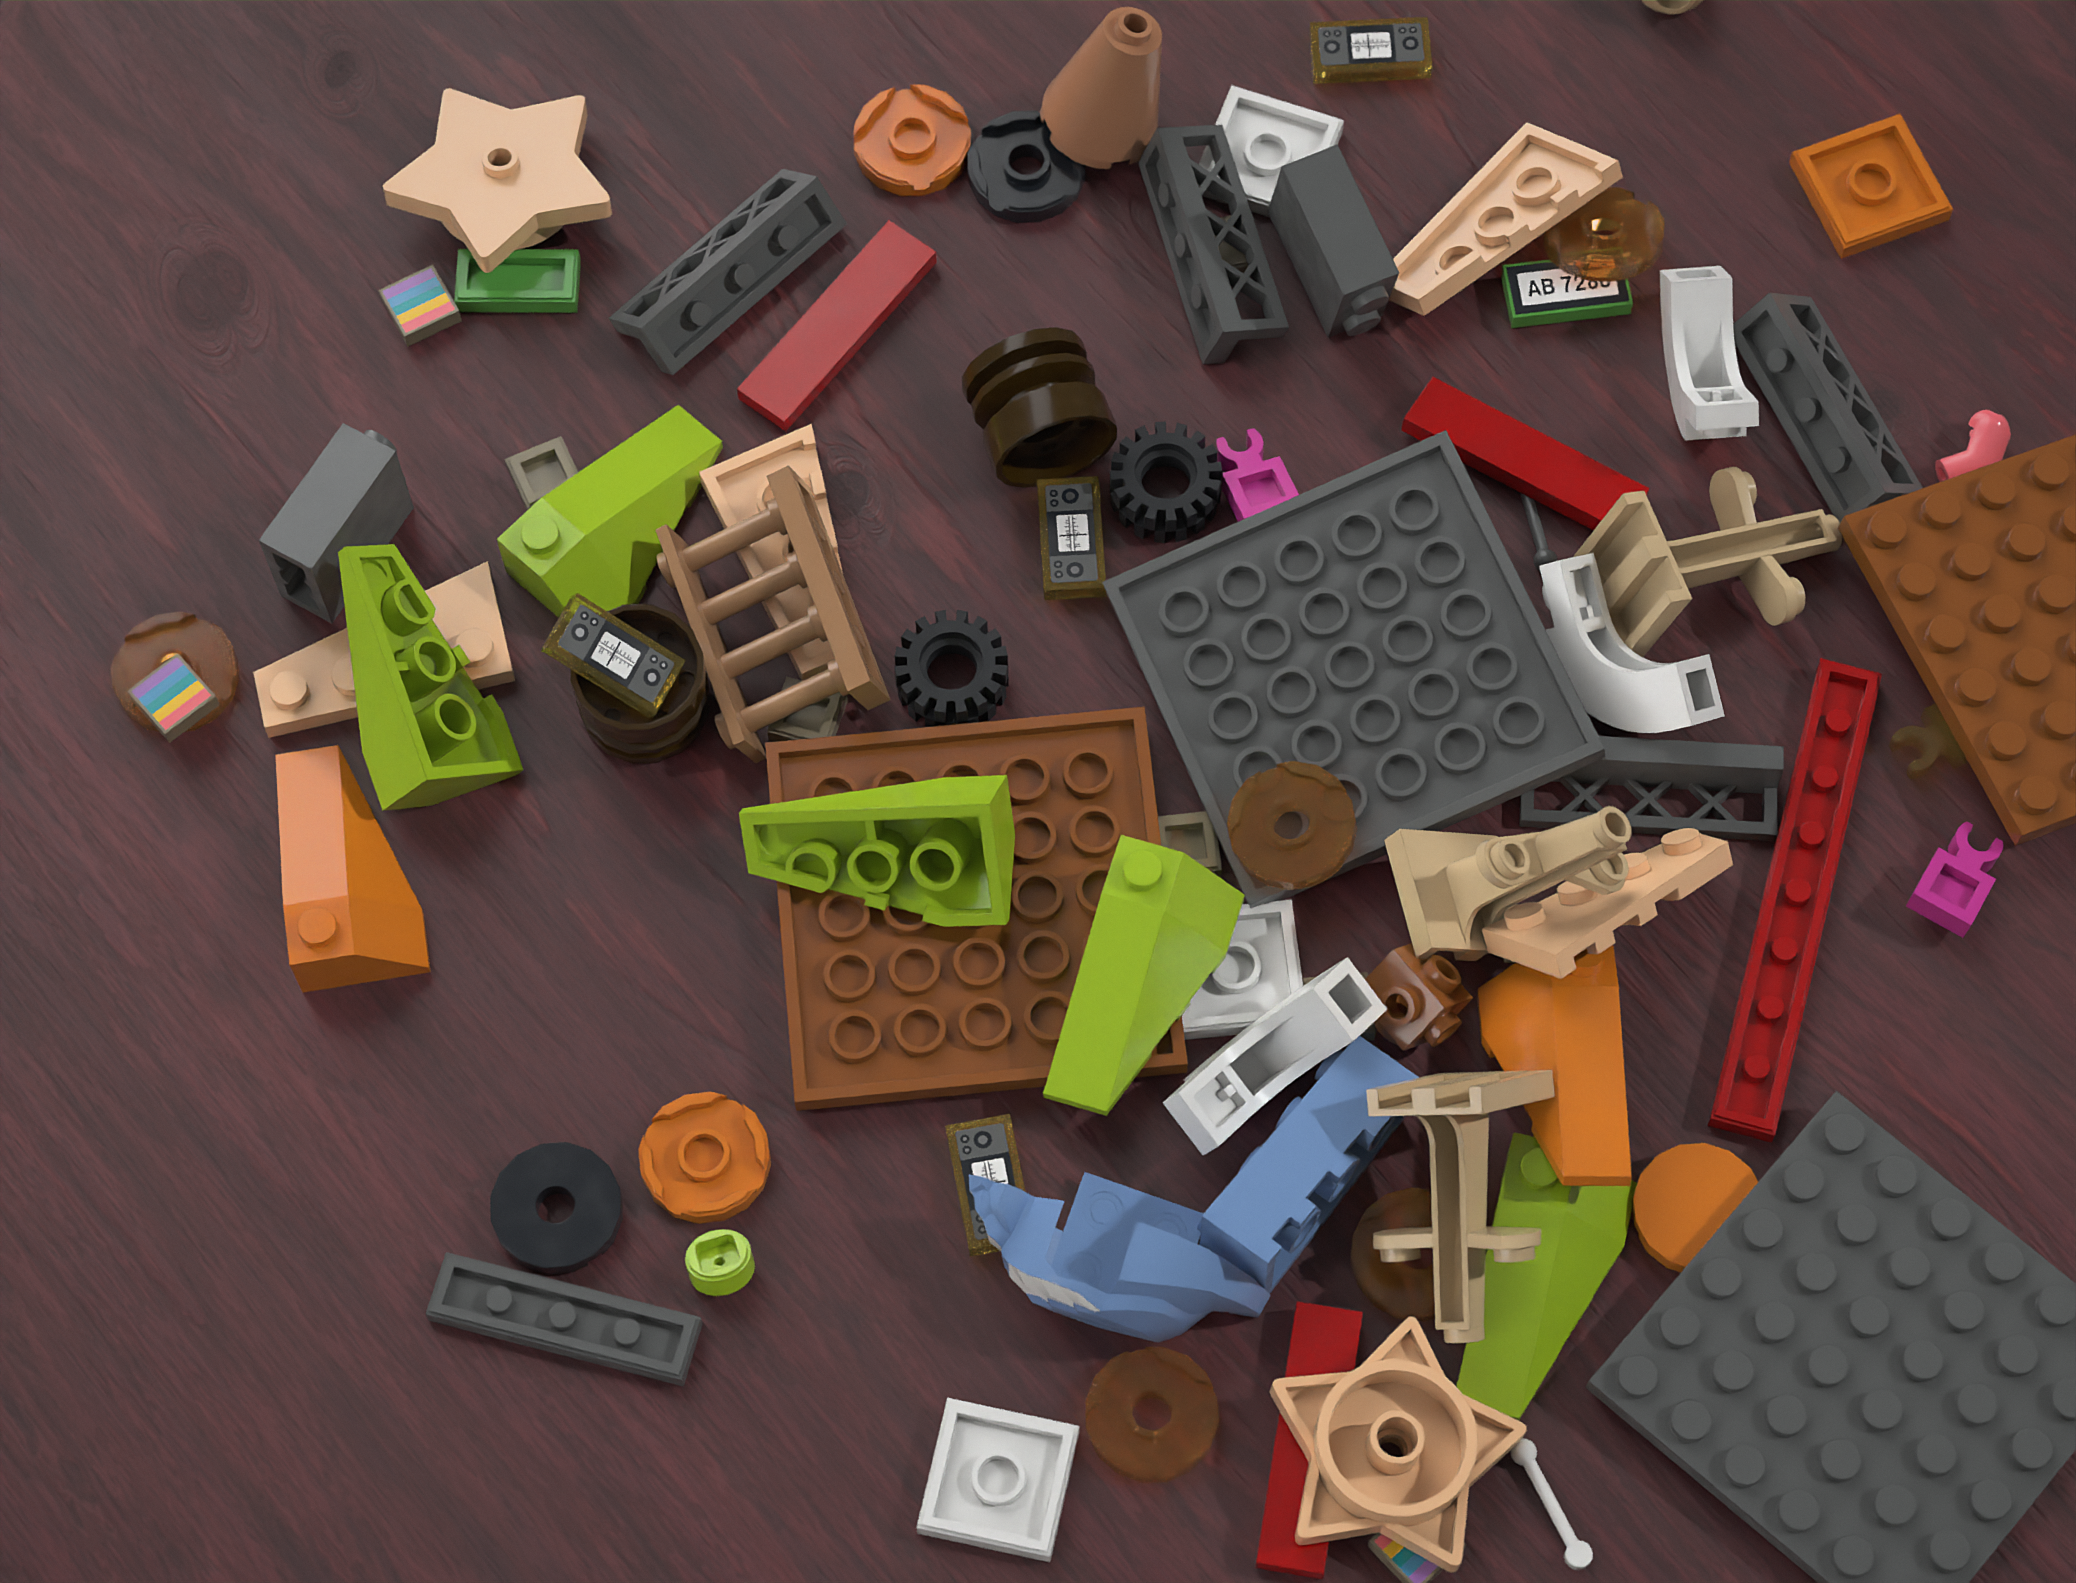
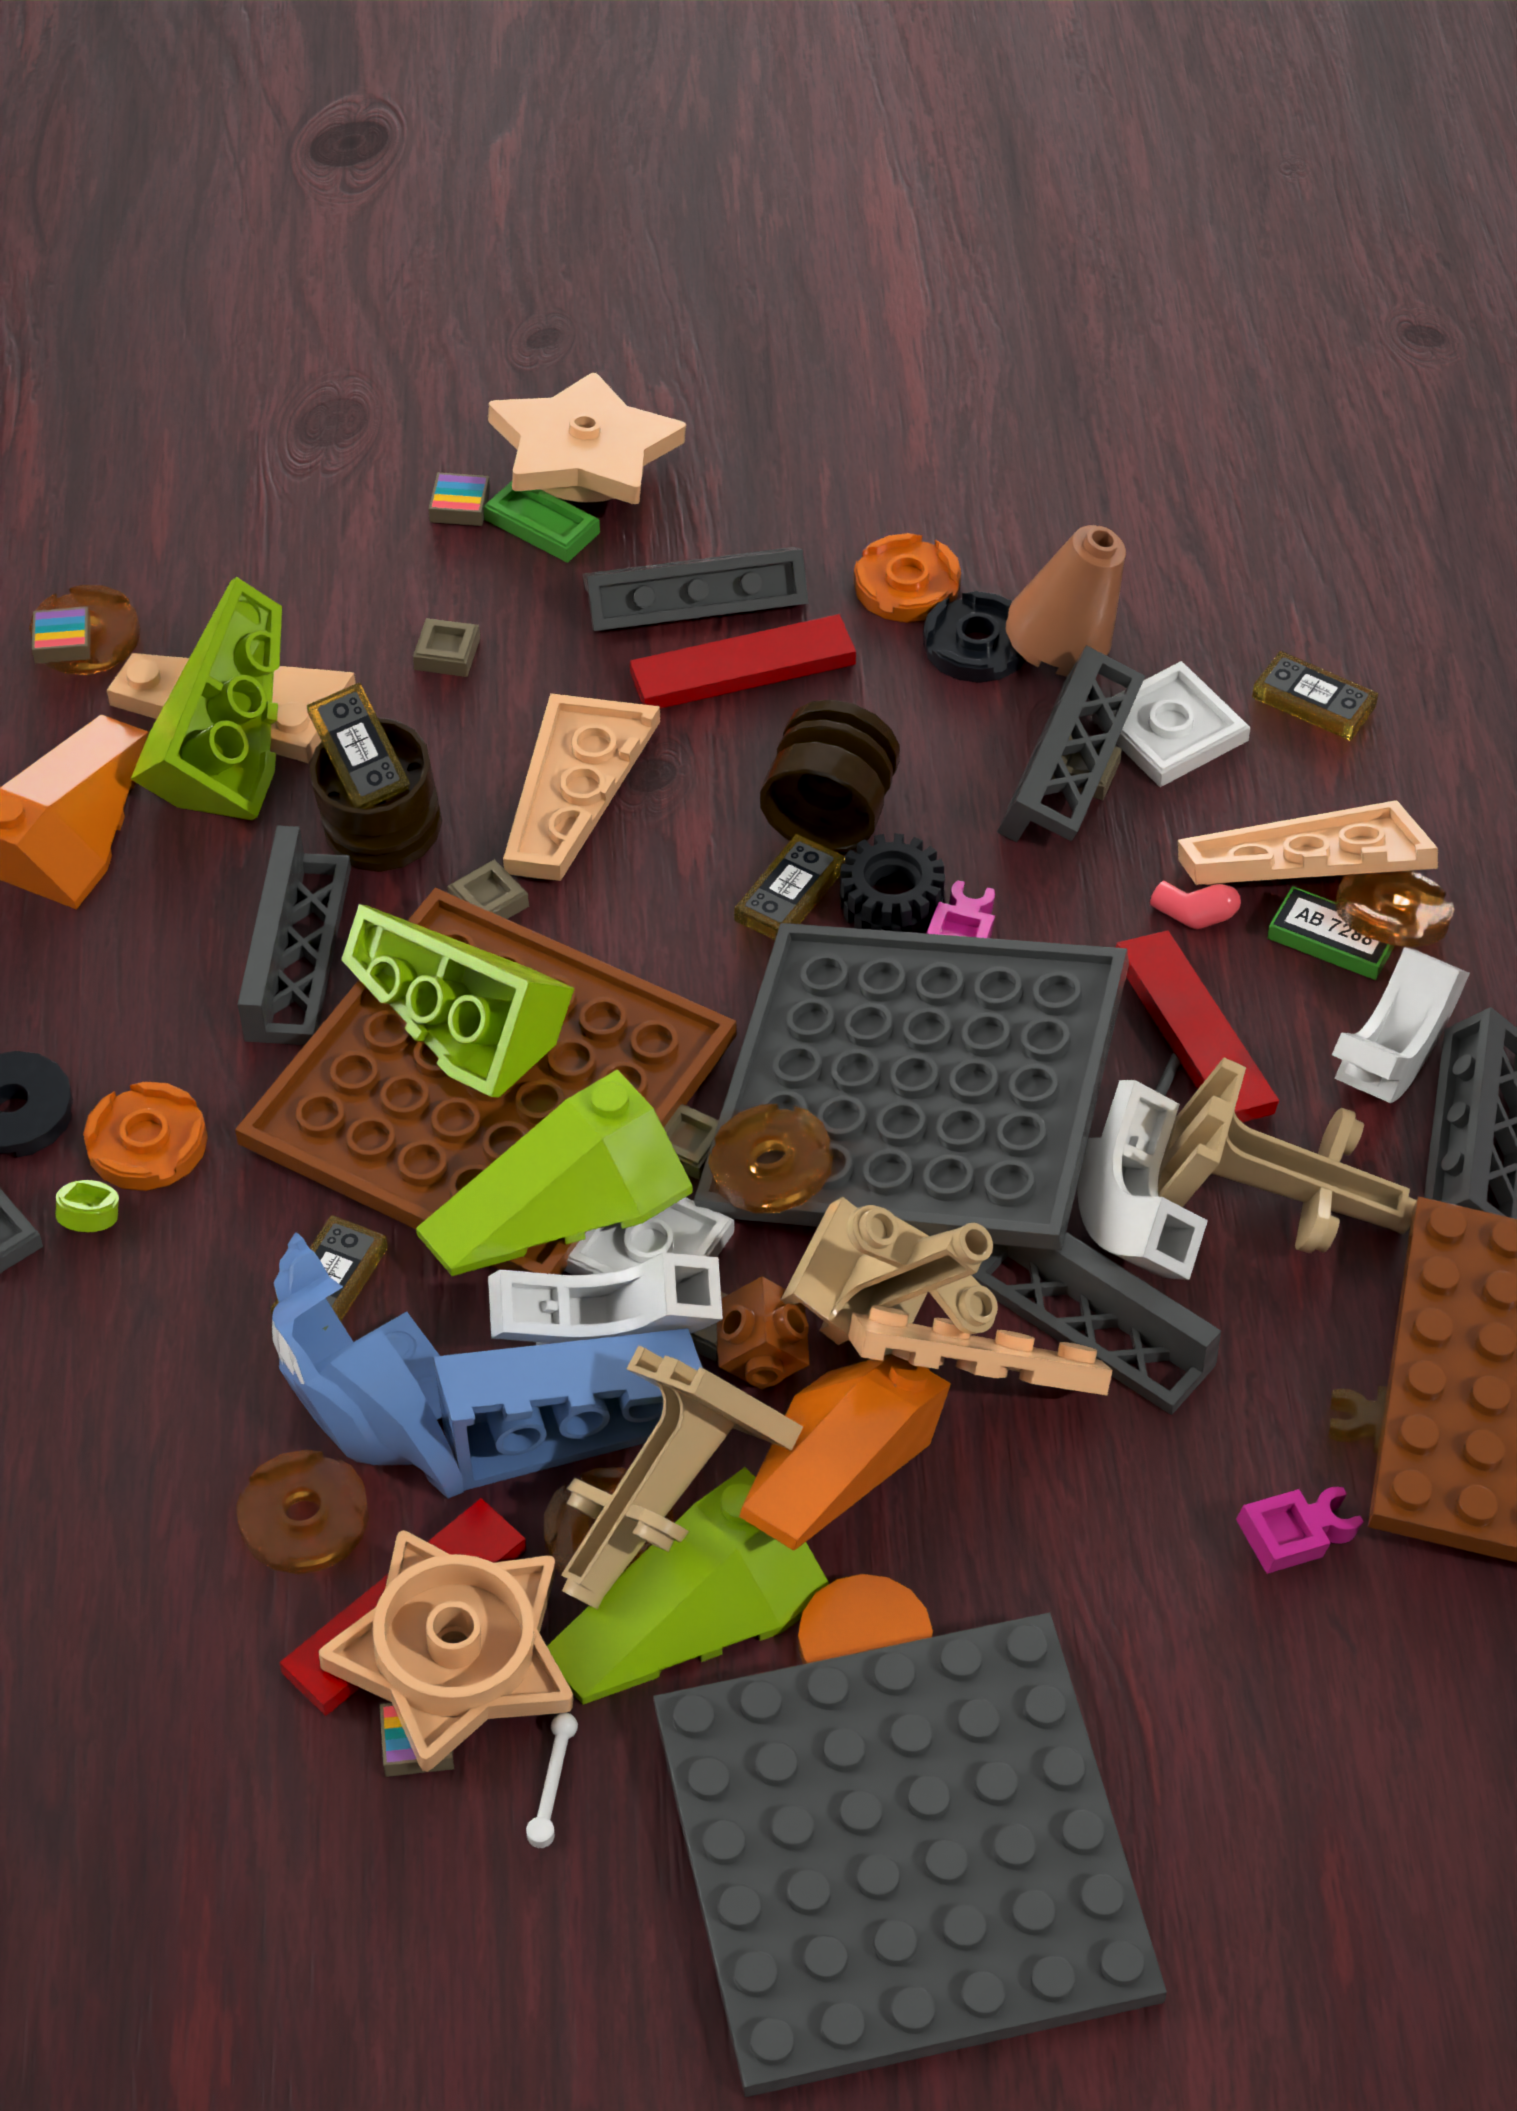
camera: 35 degrees right, 15 degrees down
brick [259,423,414,623] -> none
lime wedge [497,405,723,625] -> none
medium nougat fence [655,465,891,763] -> none
black tyre [894,610,1009,727] -> none
white tile [917,1398,1079,1562] -> none
dark grey brick [1268,144,1399,338] -> none
red tile [1707,658,1882,1143] -> none
none -> dark grey fence [237,825,351,1045]
none -> coral arm [1150,881,1241,930]

